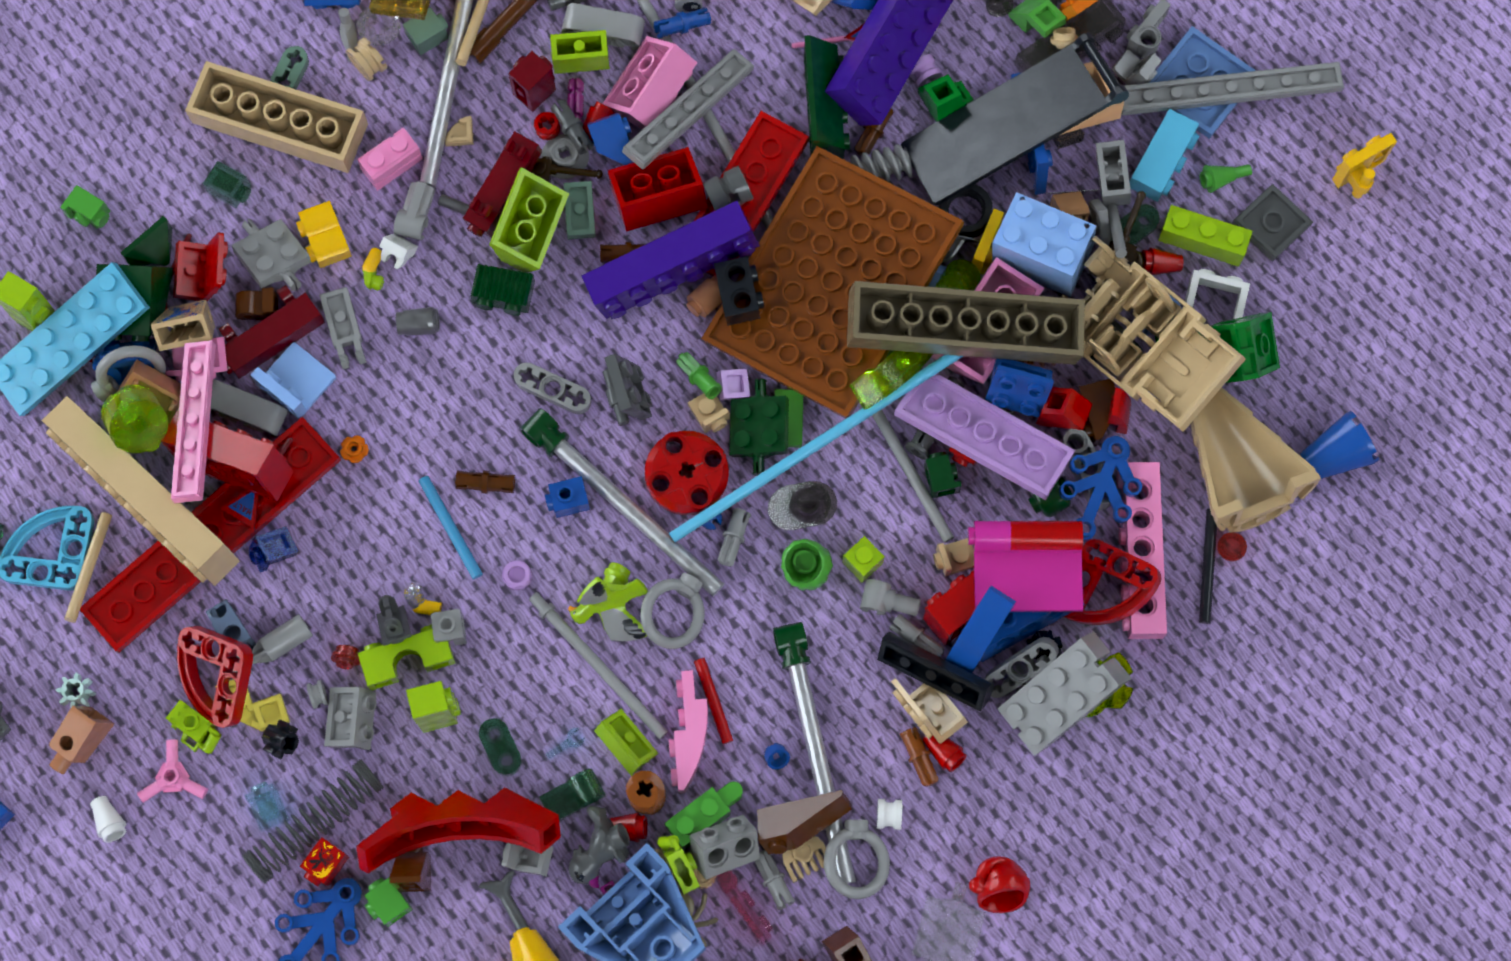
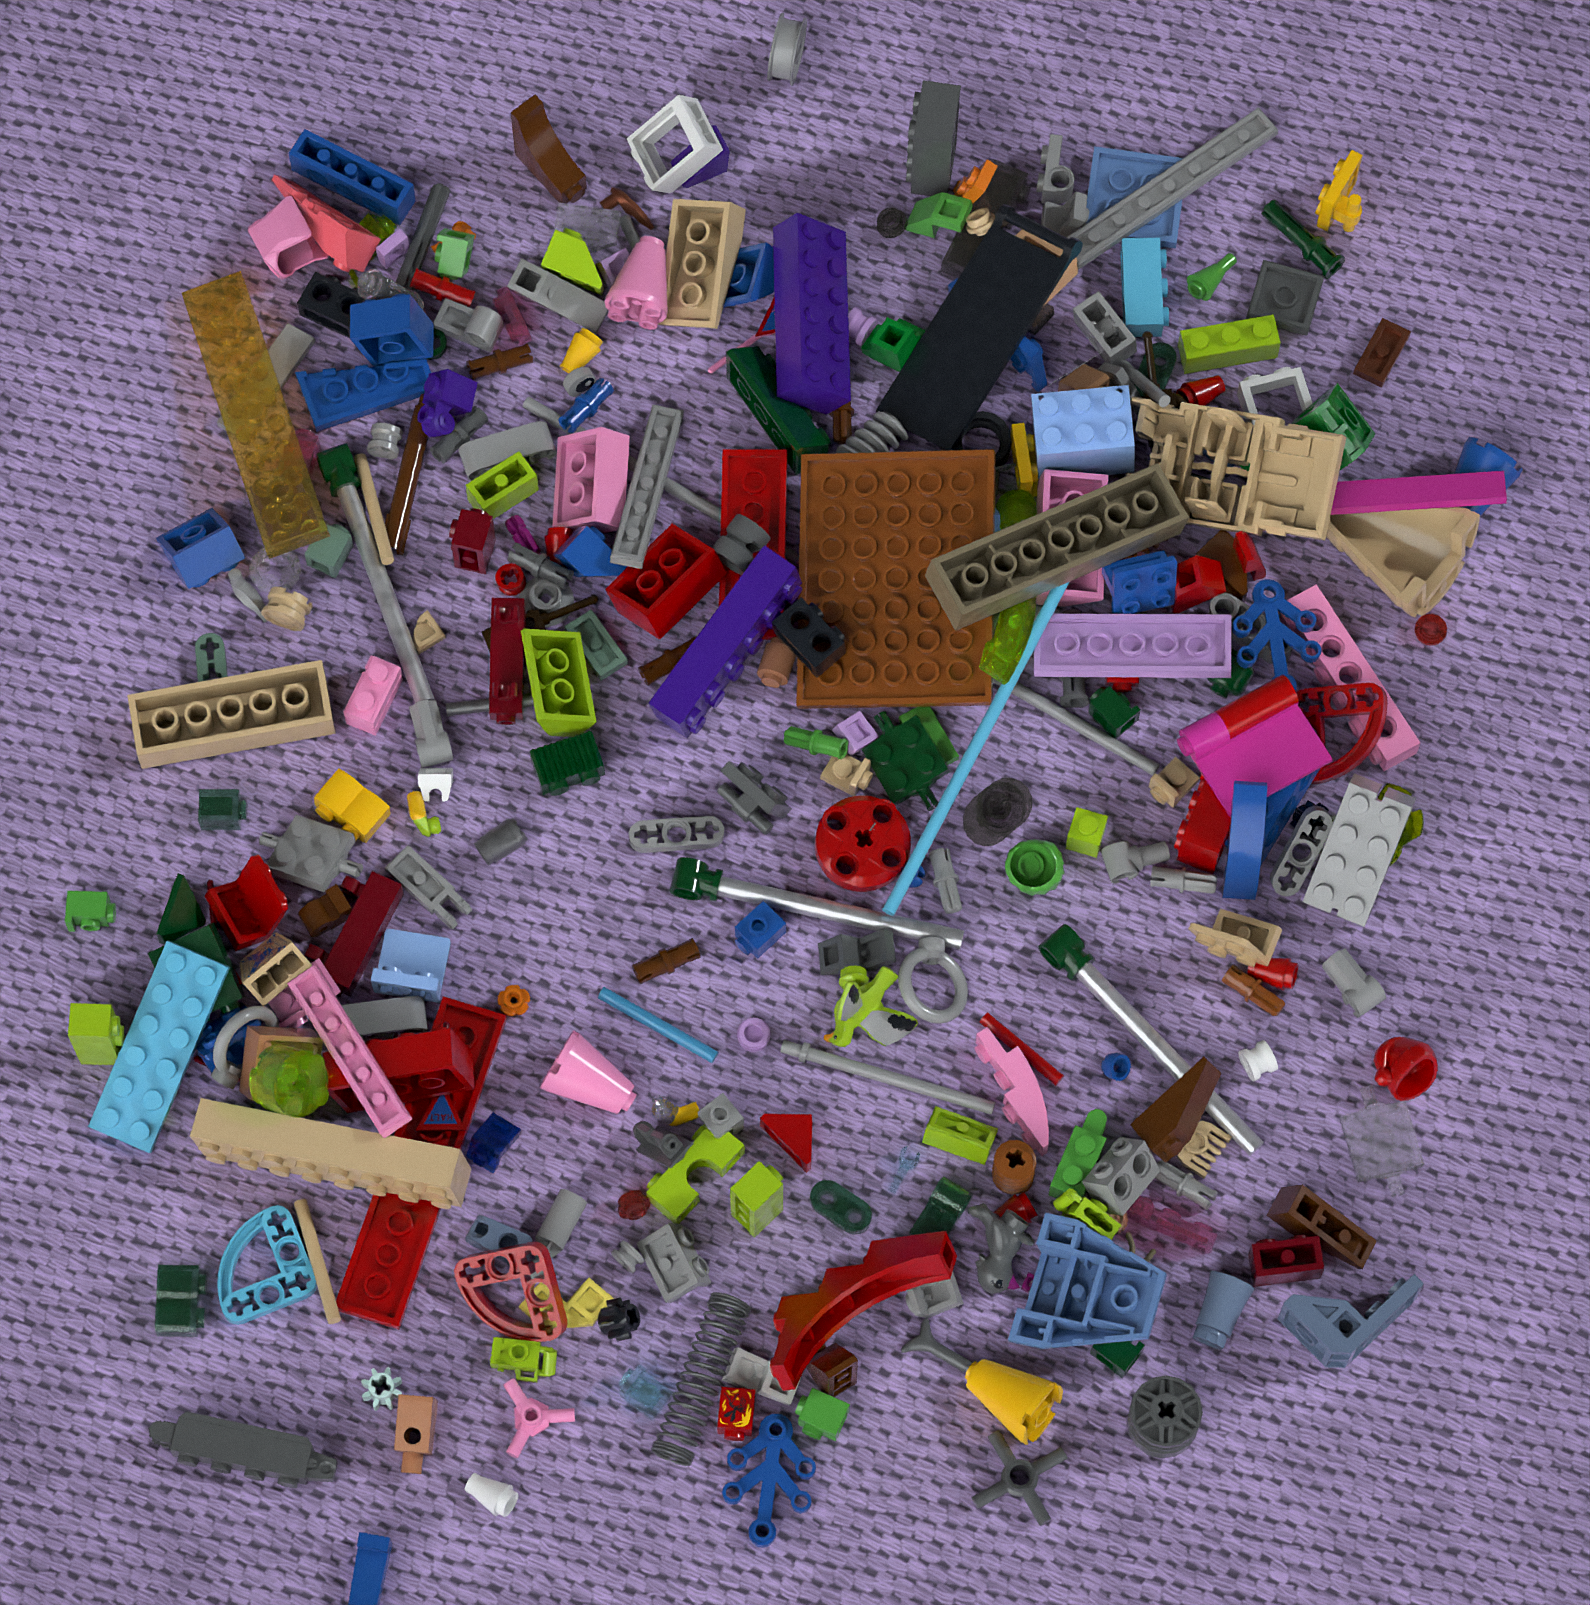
camera: 30 degrees left, 5 degrees down
light grey piece [824,819,890,899] -> none
black brick [877,632,994,712] -> none
black bar [1199,508,1217,624] -> none
none -> bright pink cone [540,1030,637,1114]
none -> white slope [722,1347,801,1405]
none -> red slope [760,1114,812,1173]
none -> dark grey slope [818,929,896,975]
none -> dark green pin [1261,199,1345,279]
none -> light grey piece [1322,948,1386,1018]
none -> dark pink tile [1331,471,1507,515]
none -> copper plate [1353,318,1411,388]

